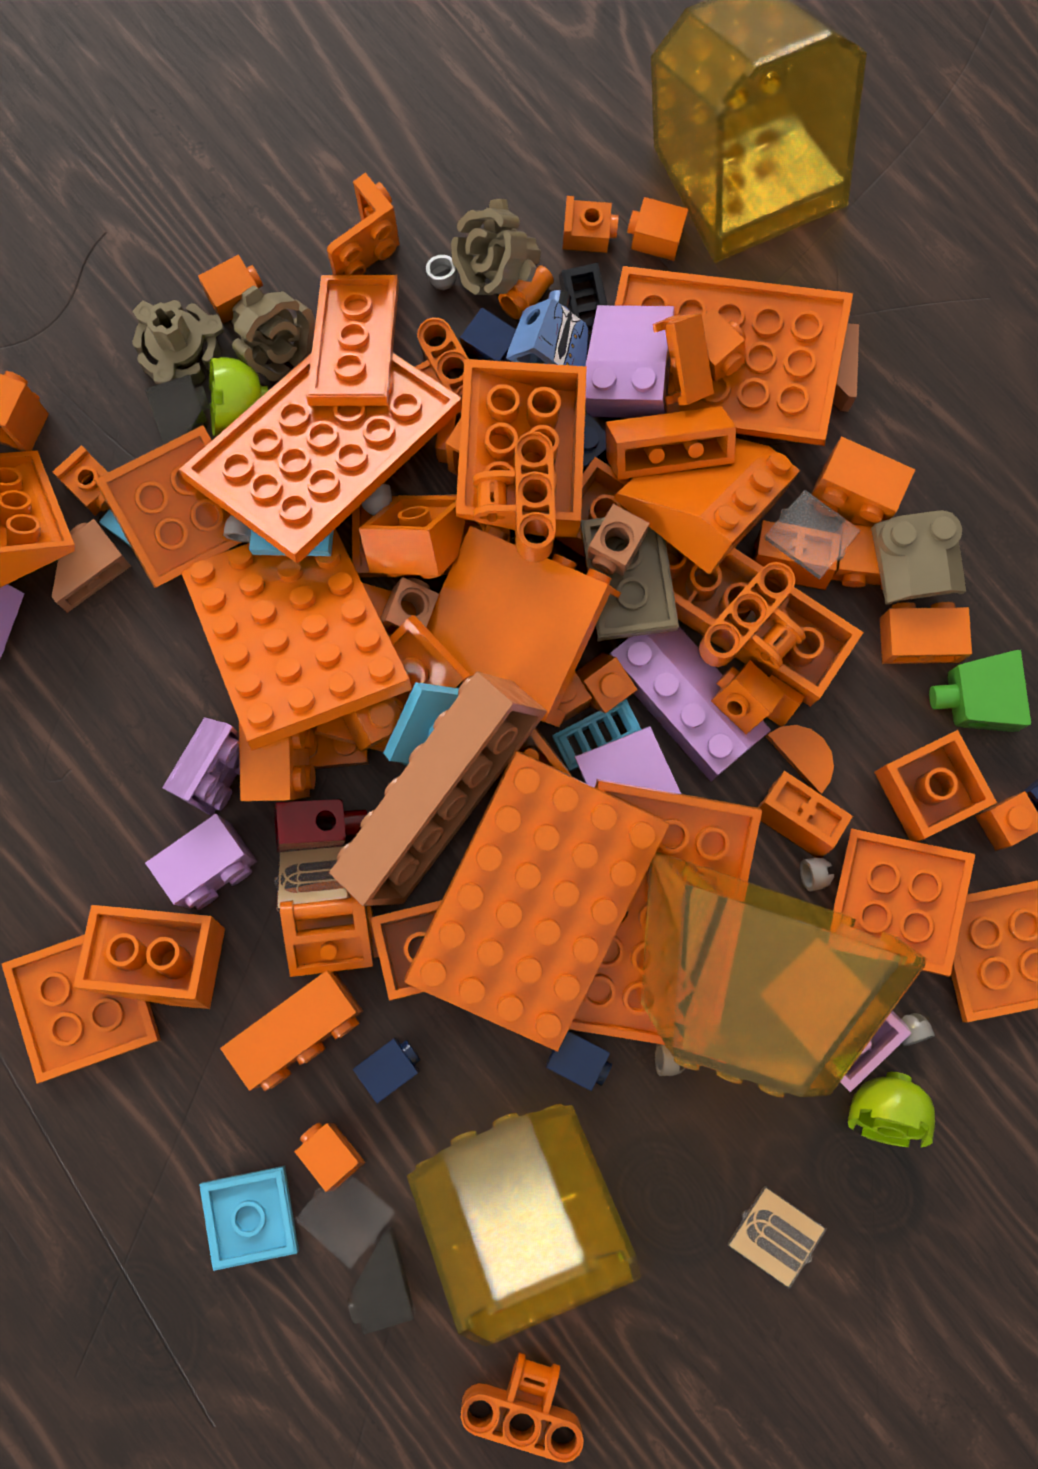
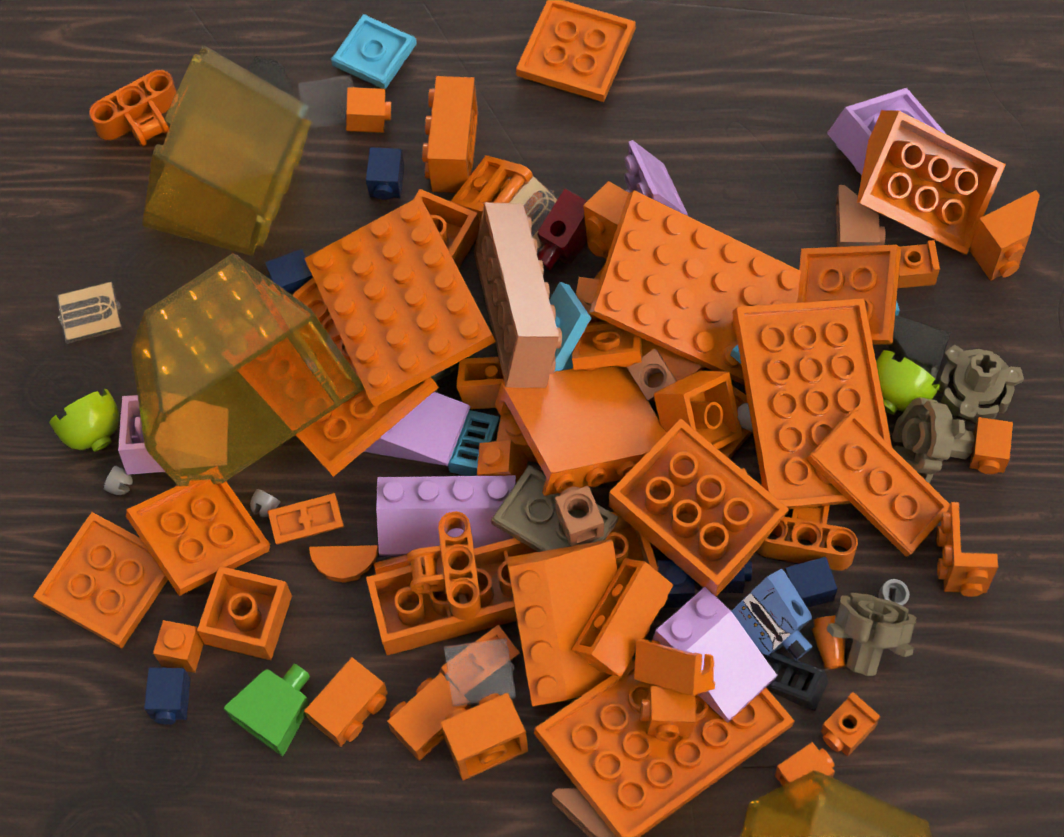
camera: 140 degrees right, 15 degrees down
orange slope [73,905,225,1009] -> none
lavender brick [145,814,257,910] -> none
orange piece [473,431,556,562] -> none
orange brick [711,660,785,734] -> none
dark tan slope [871,510,966,605] -> none

